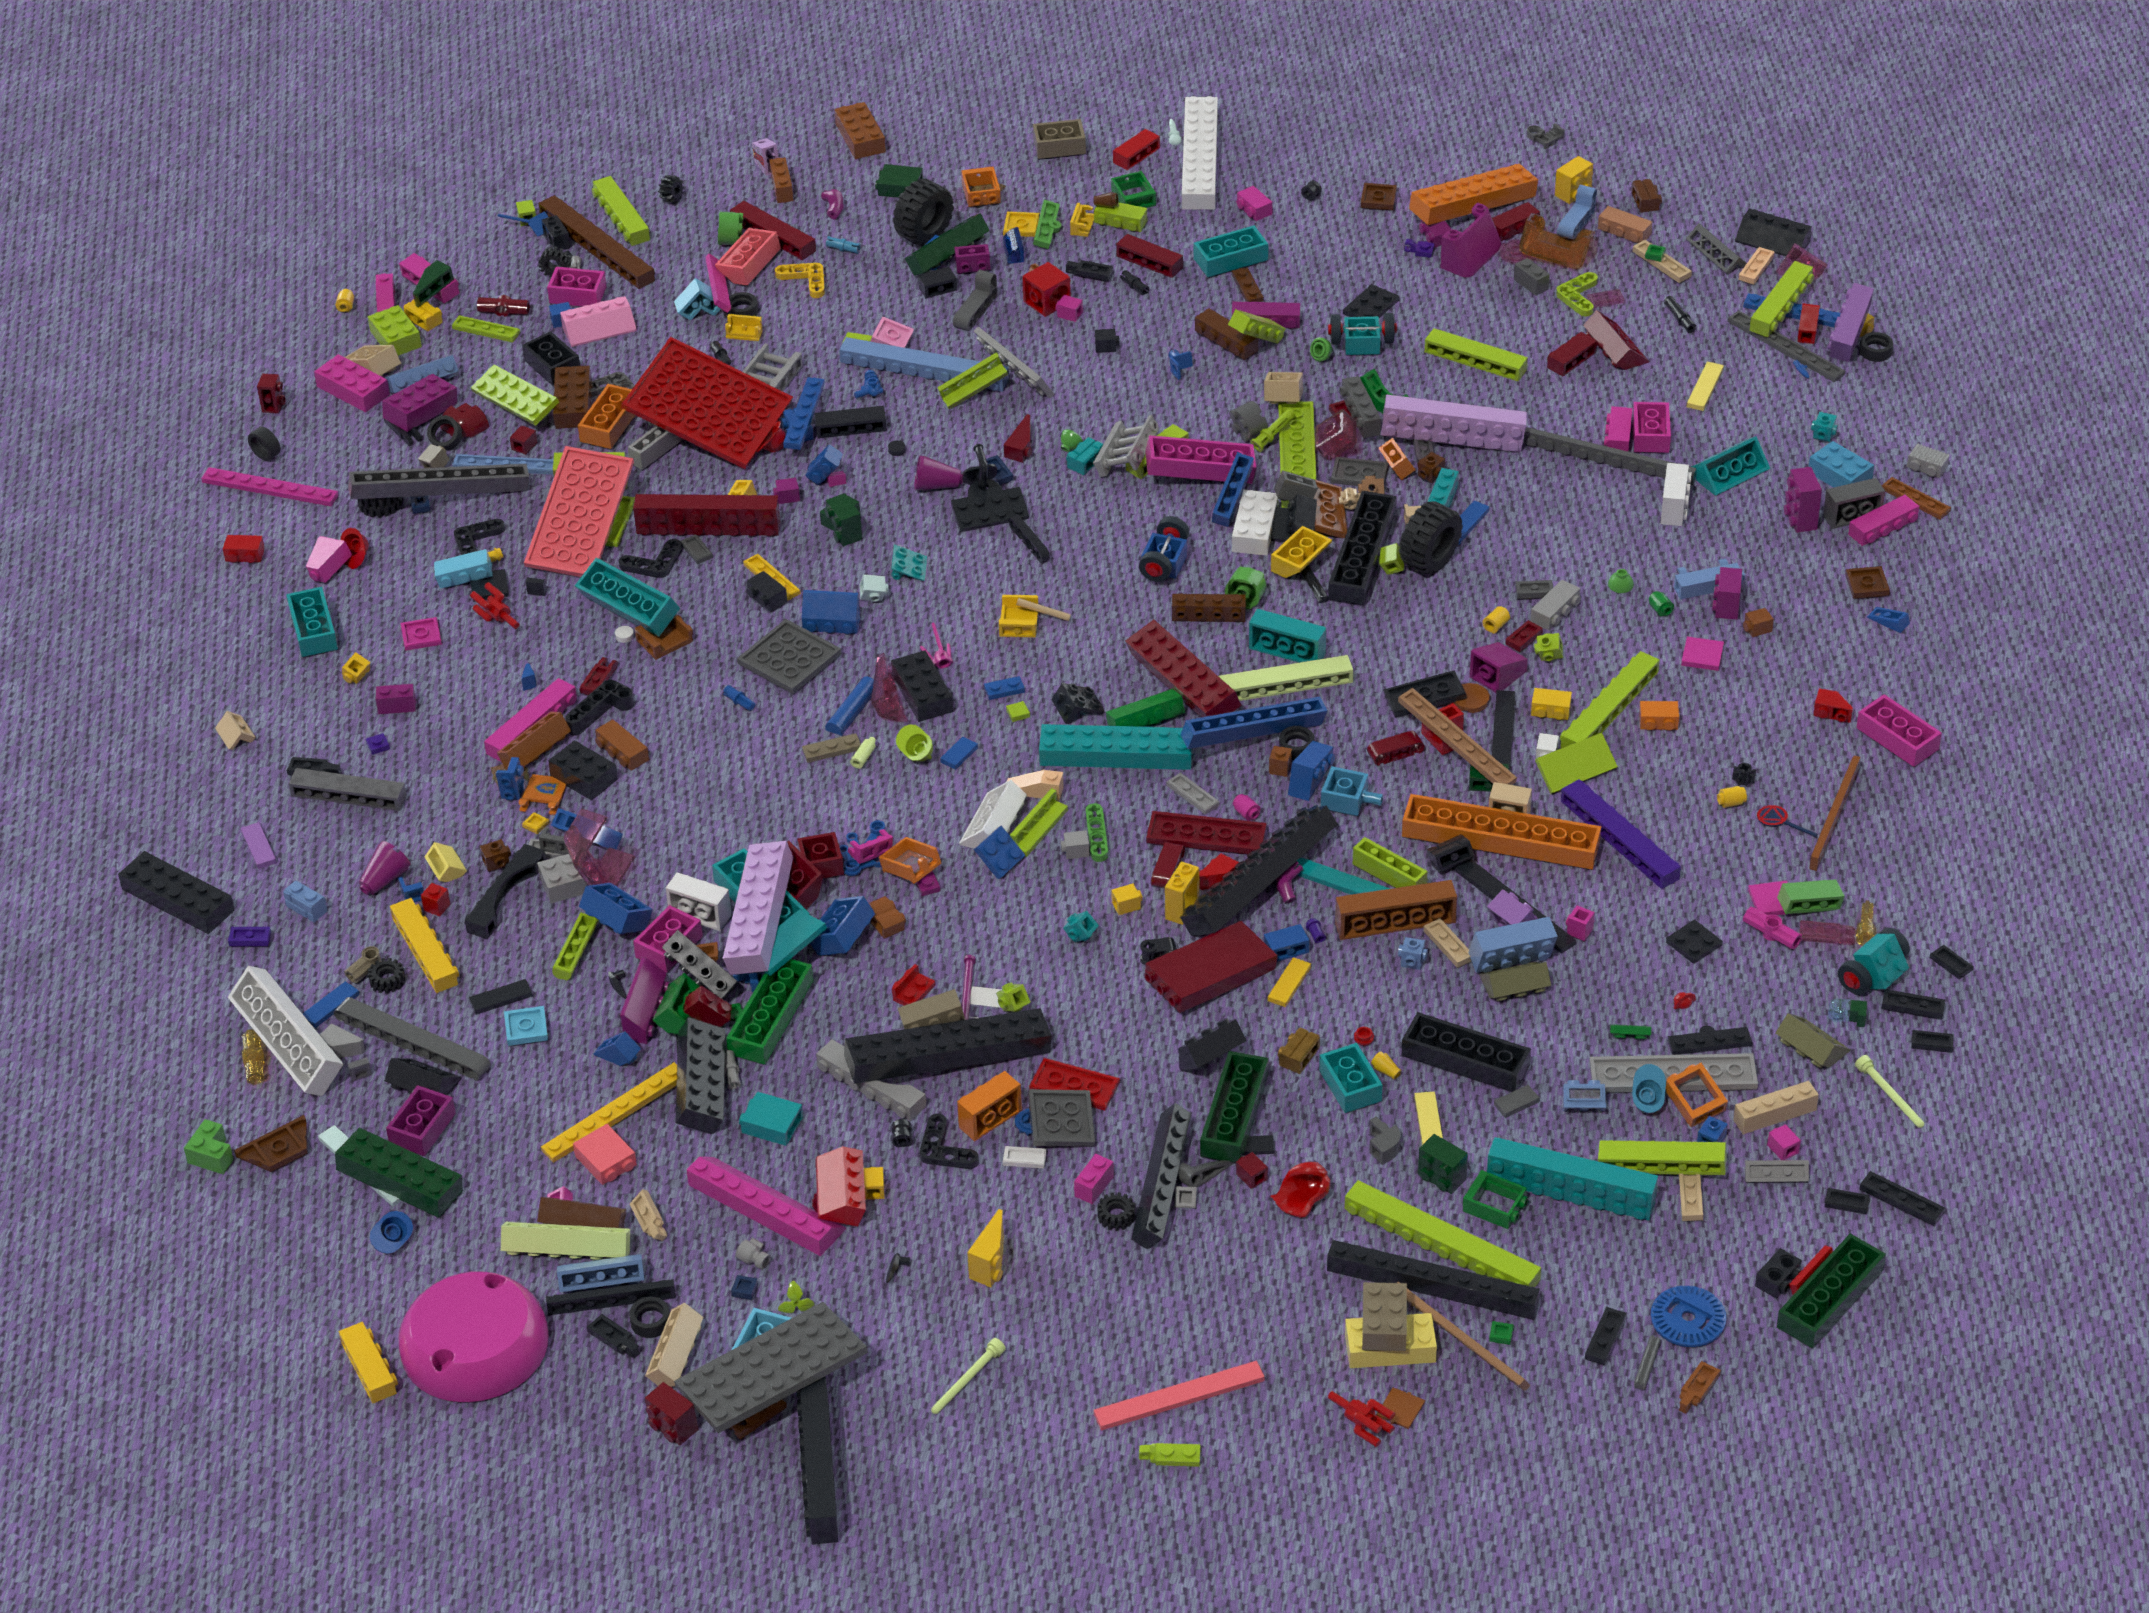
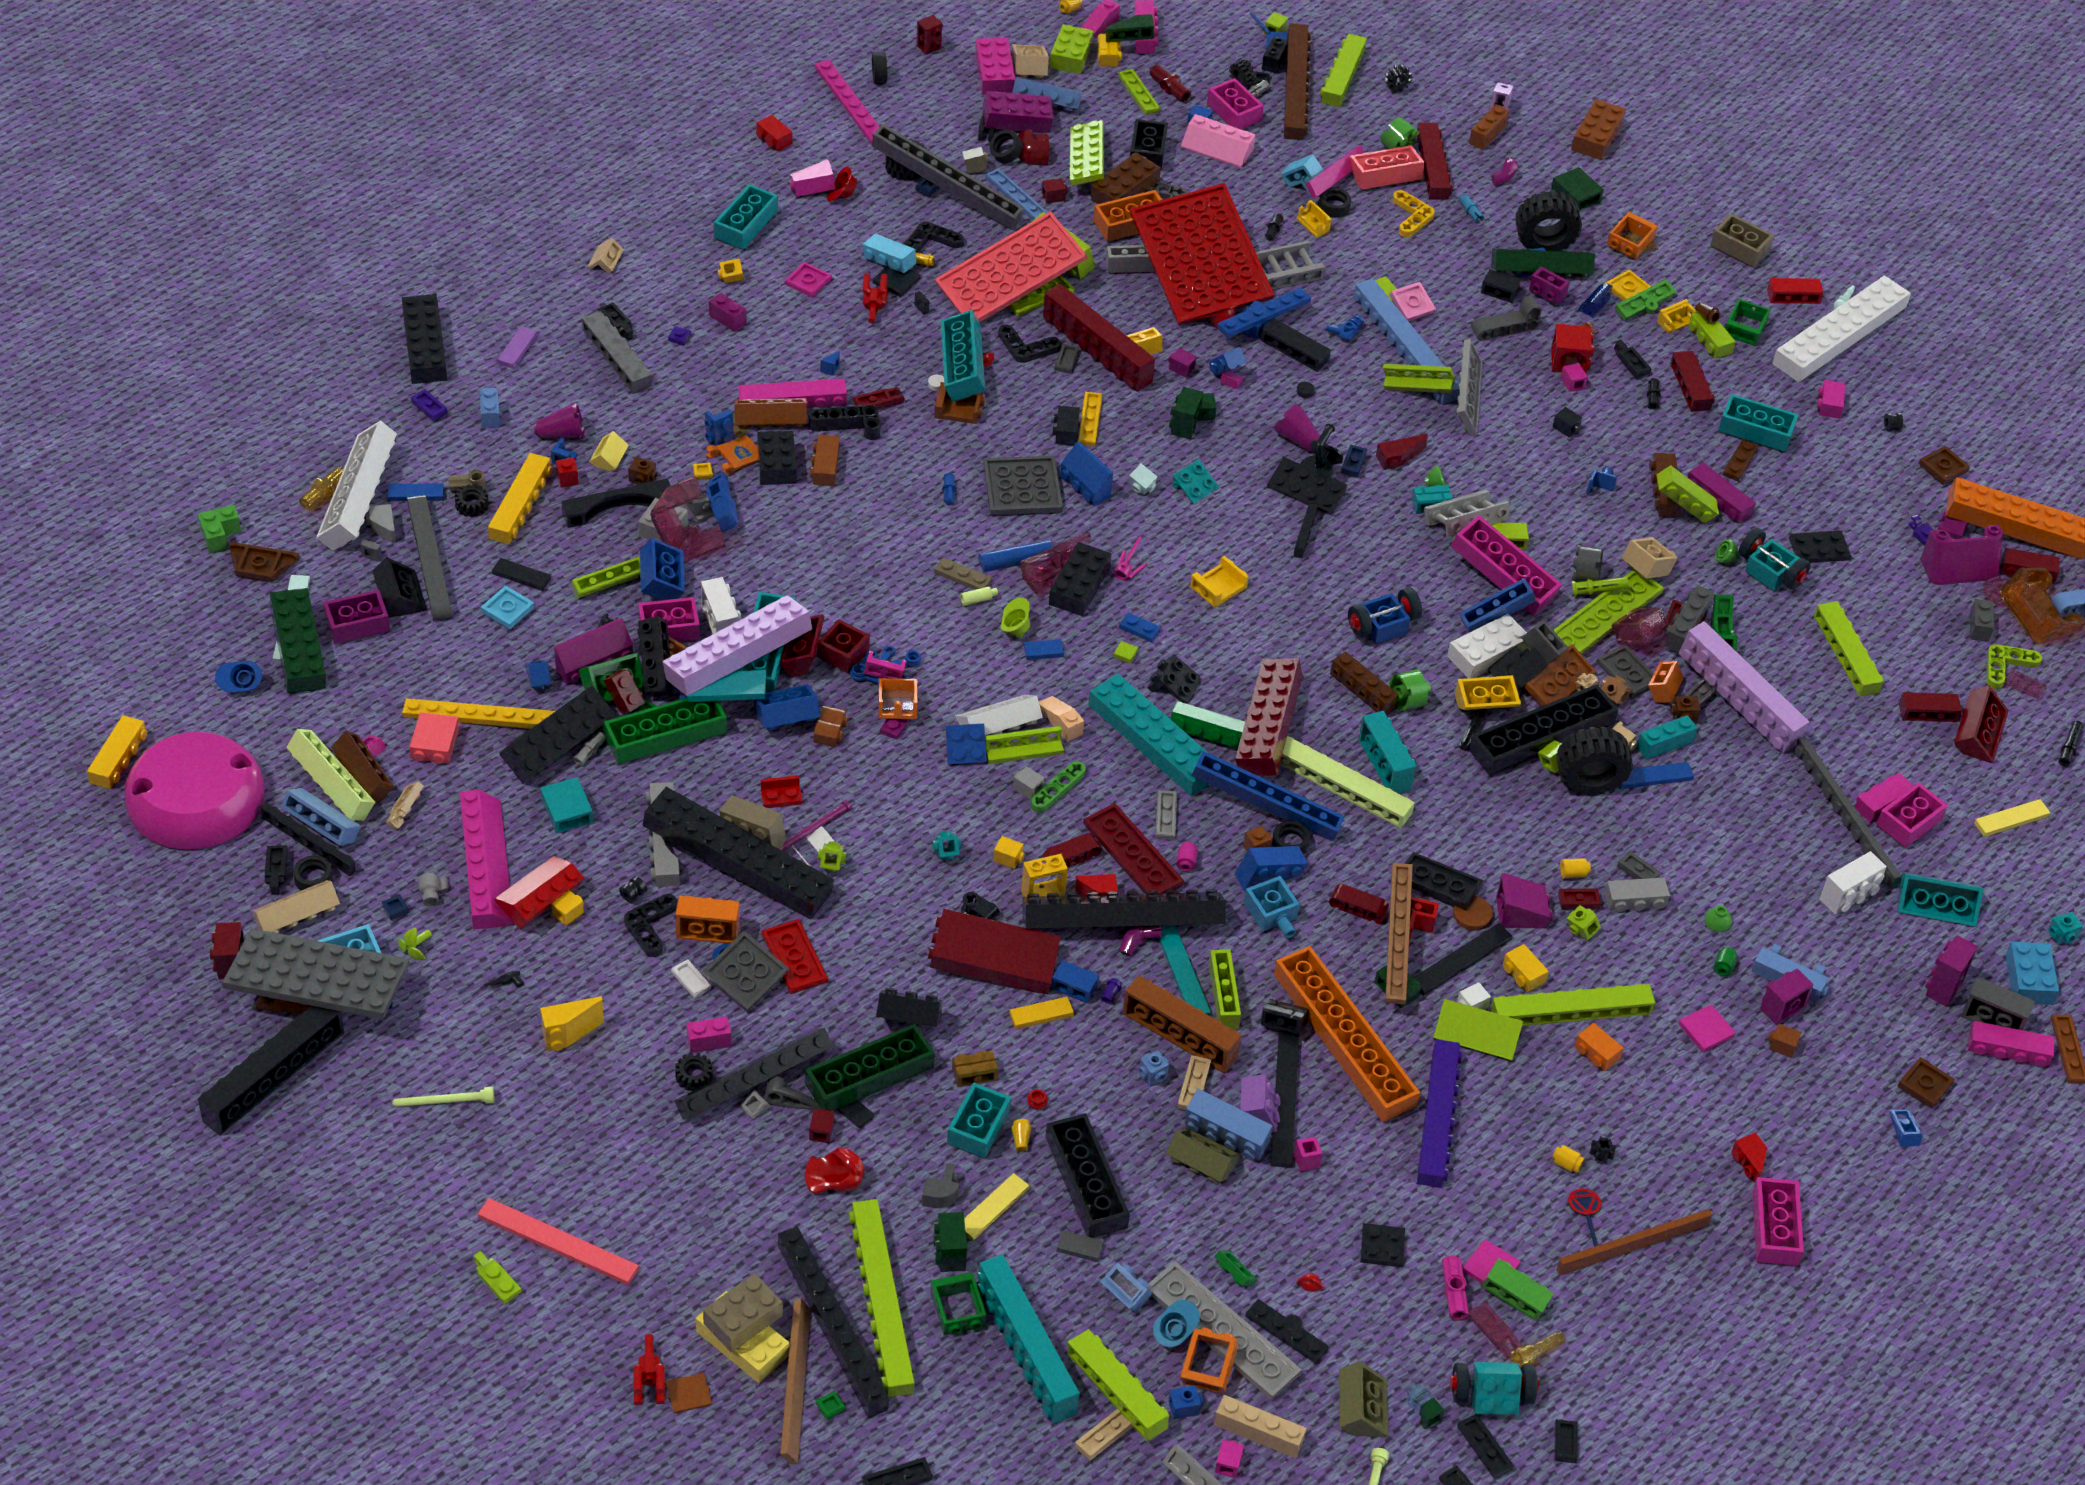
camera: 40 degrees right, 5 degrees up
tan bar [1016,598,1071,621] -> none
tan brick [1489,782,1532,814] -> none

